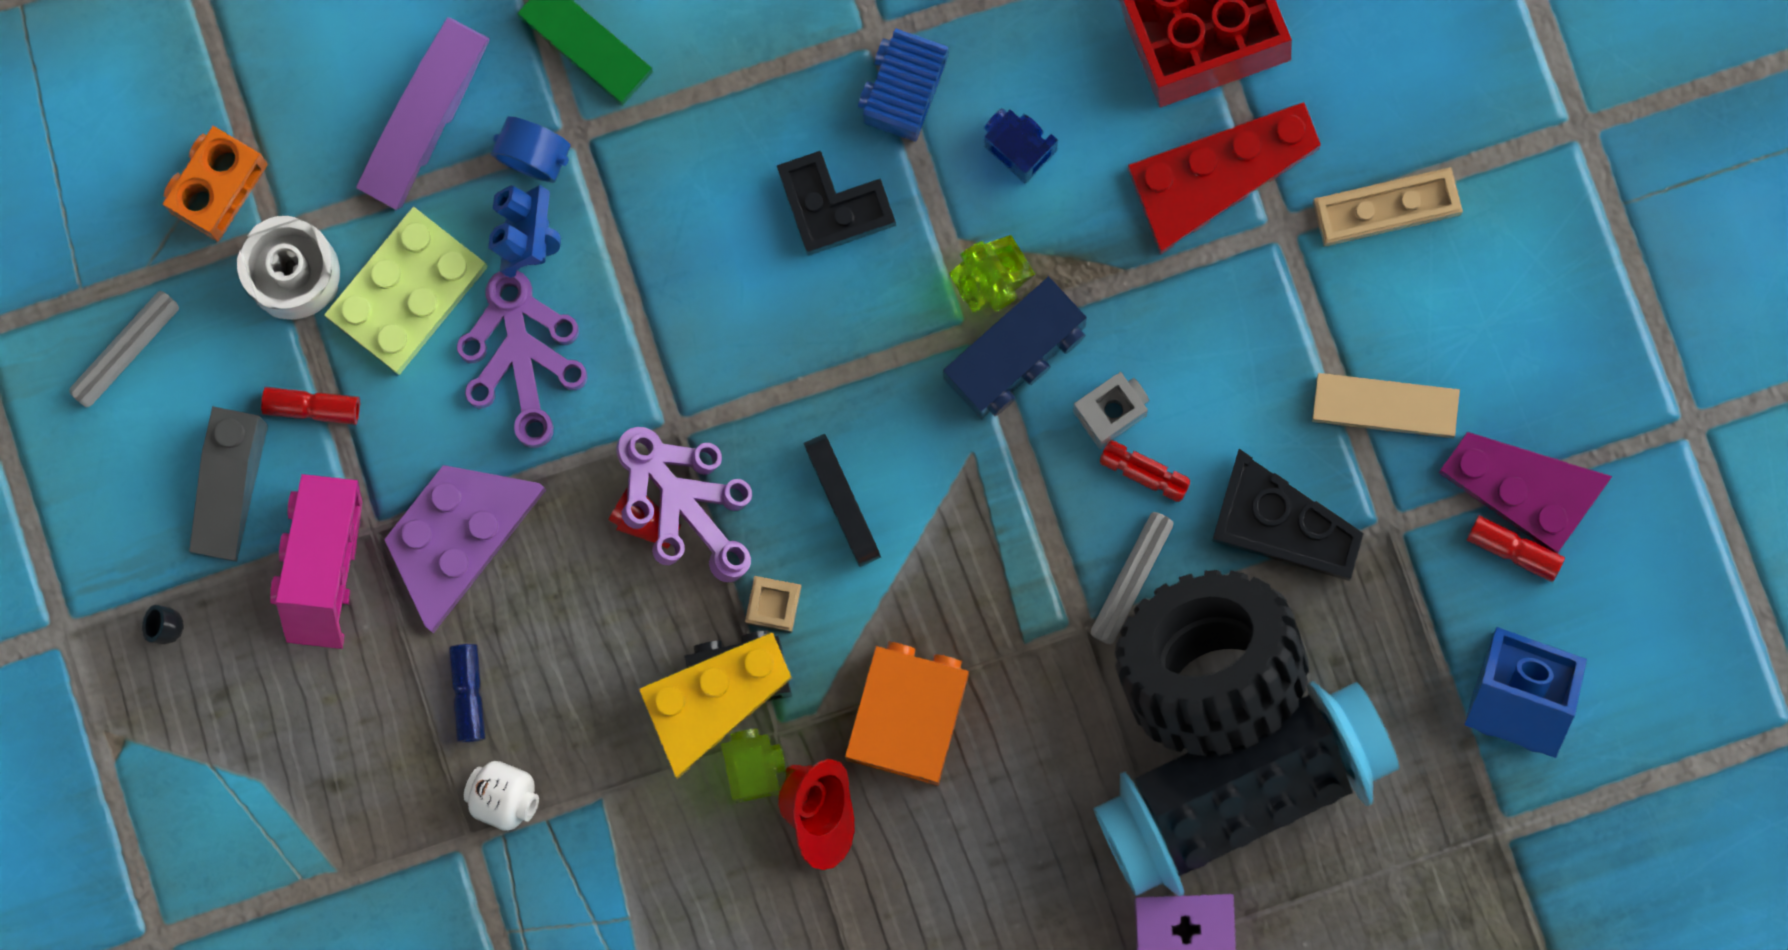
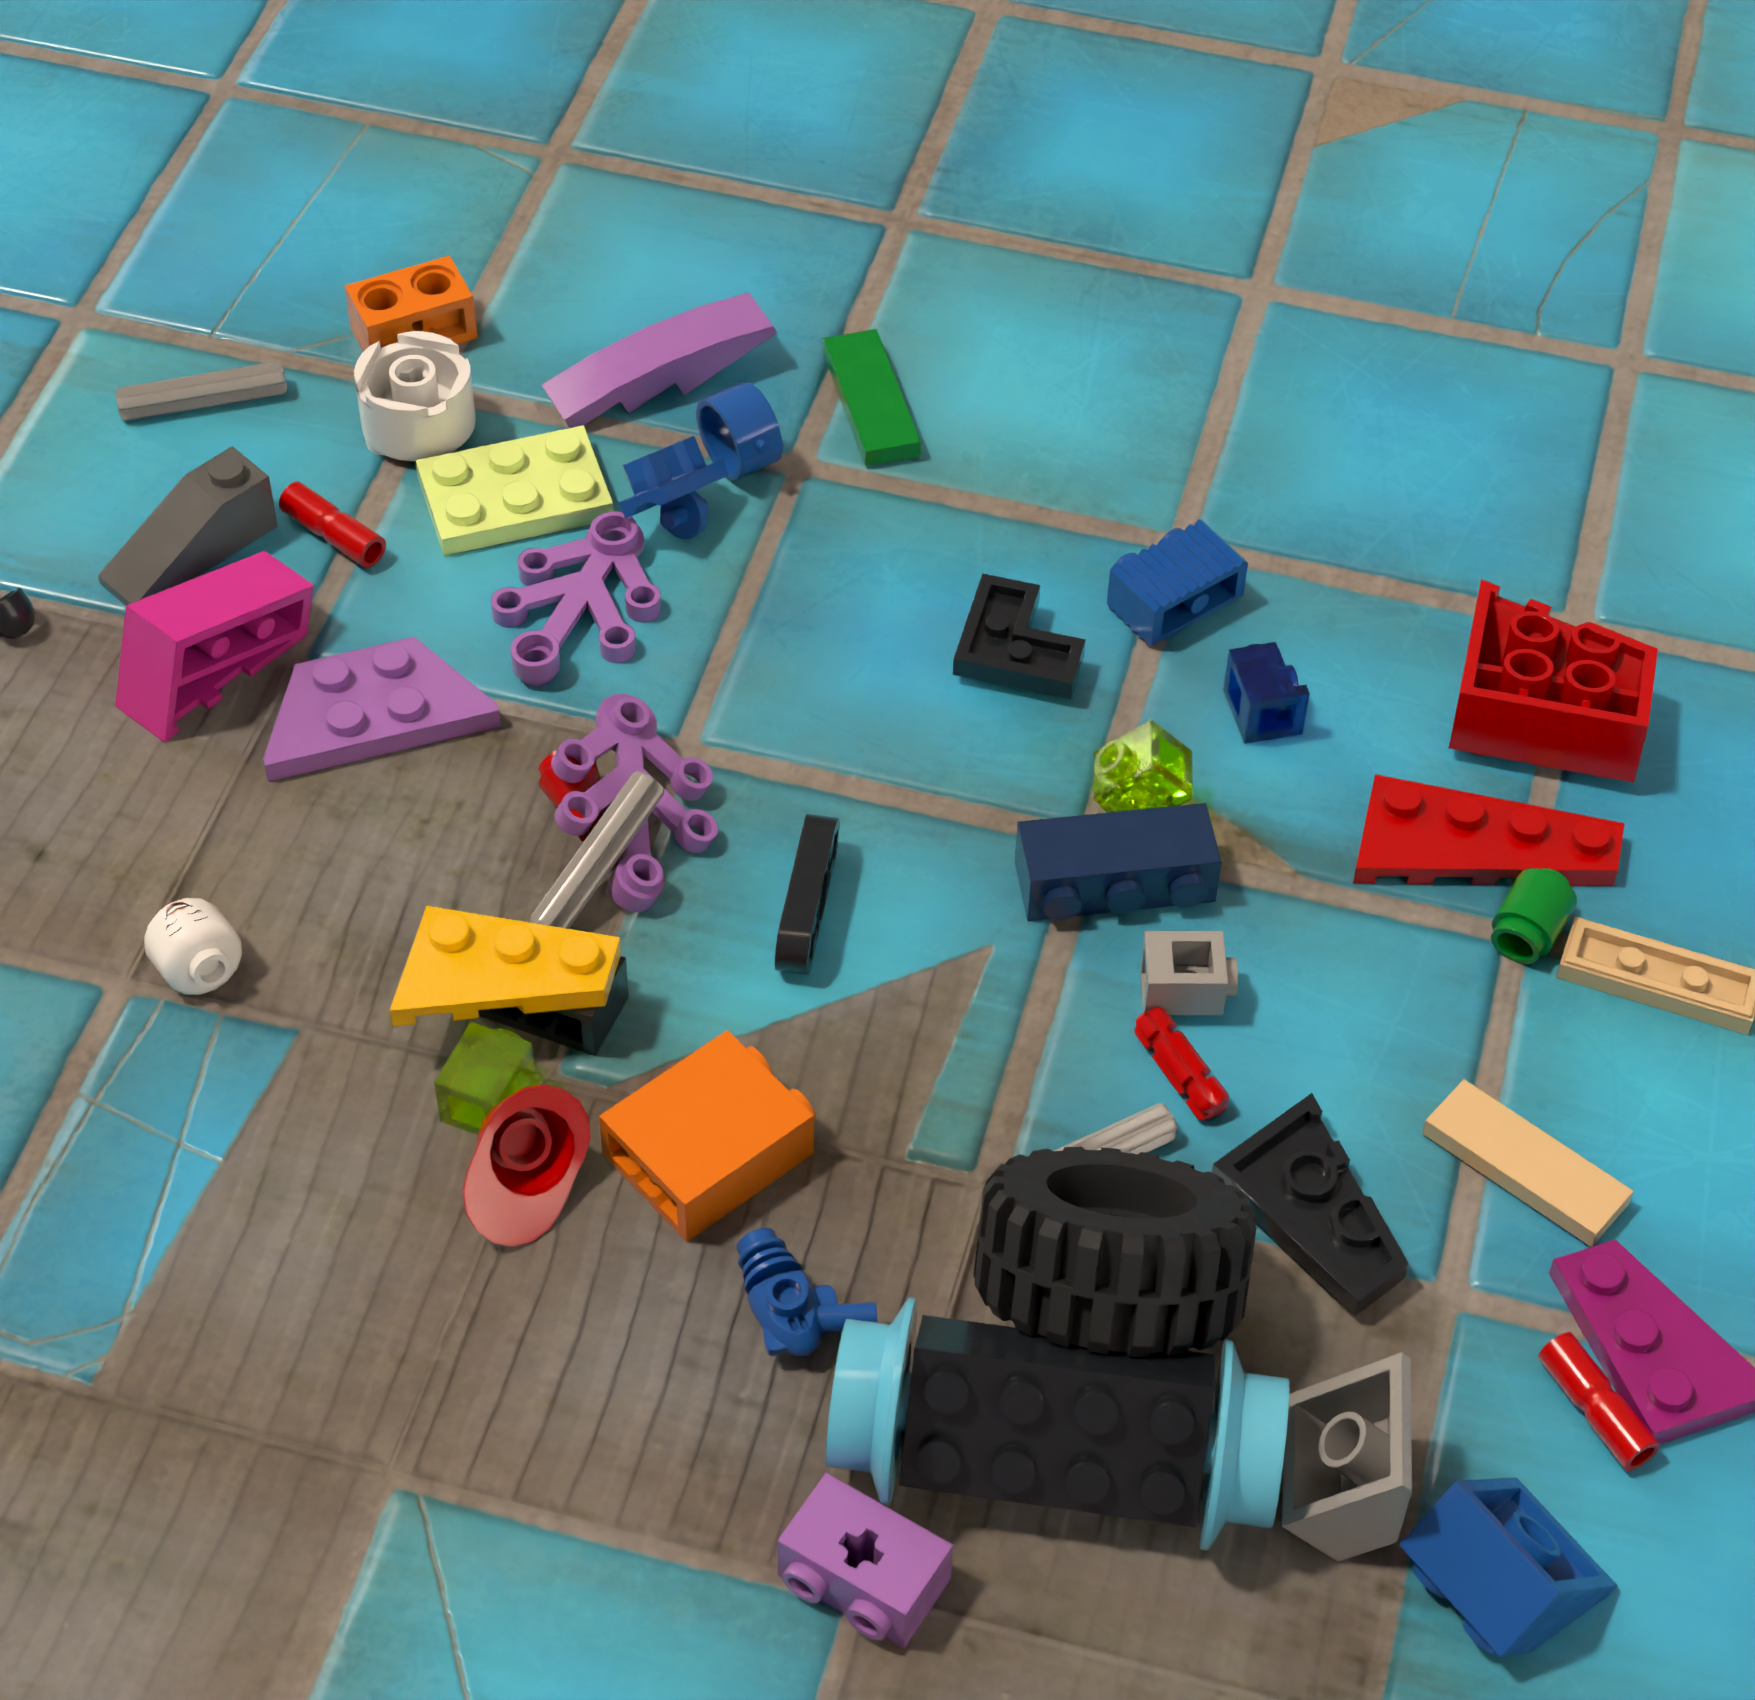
camera: 25 degrees right, 30 degrees down
clear blue piece [449,644,486,743] -> none
tan tile [745,576,802,633] -> none
none -> light grey axle [530,771,664,929]
none -> blue piece [736,1228,878,1357]
none -> light grey slope [1282,1352,1412,1562]
none -> green brick [1491,868,1577,964]

